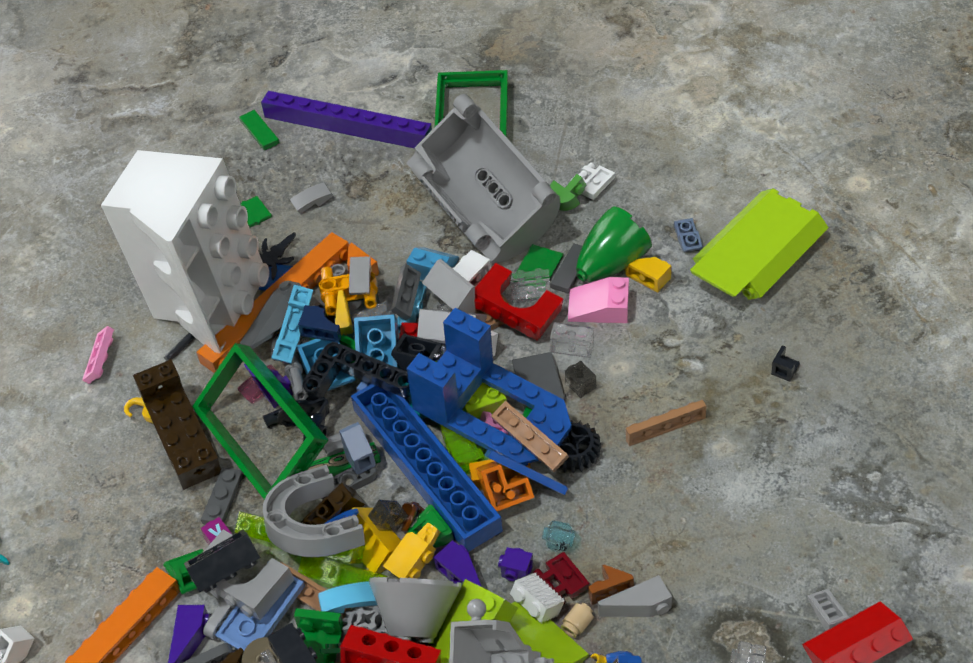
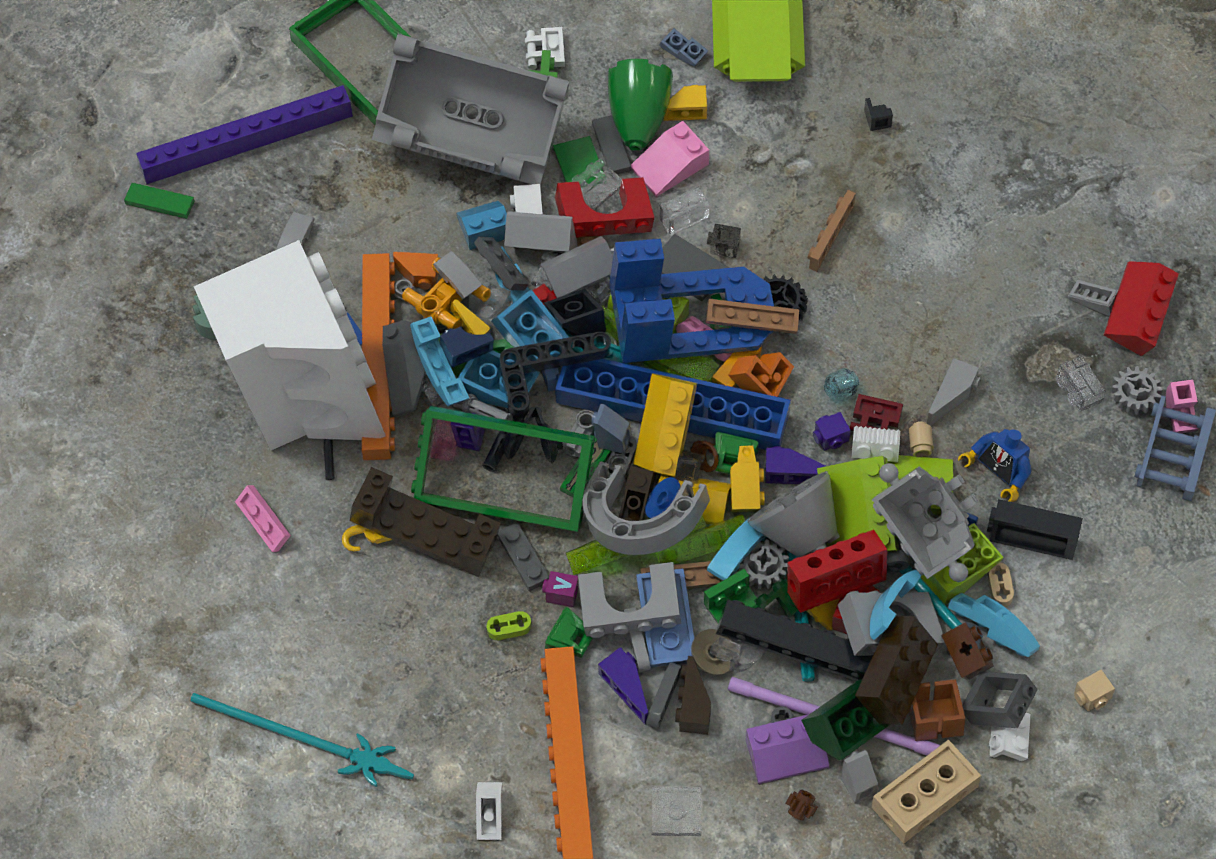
camera: 45 degrees left, 10 degrees up
black slope [184,530,261,593] -> none
blue tile [484,449,568,495] -> none
dark orange slope [588,565,634,605] -> none
none -> lime beam [487,611,531,640]
none -> yellow slope [633,373,697,476]

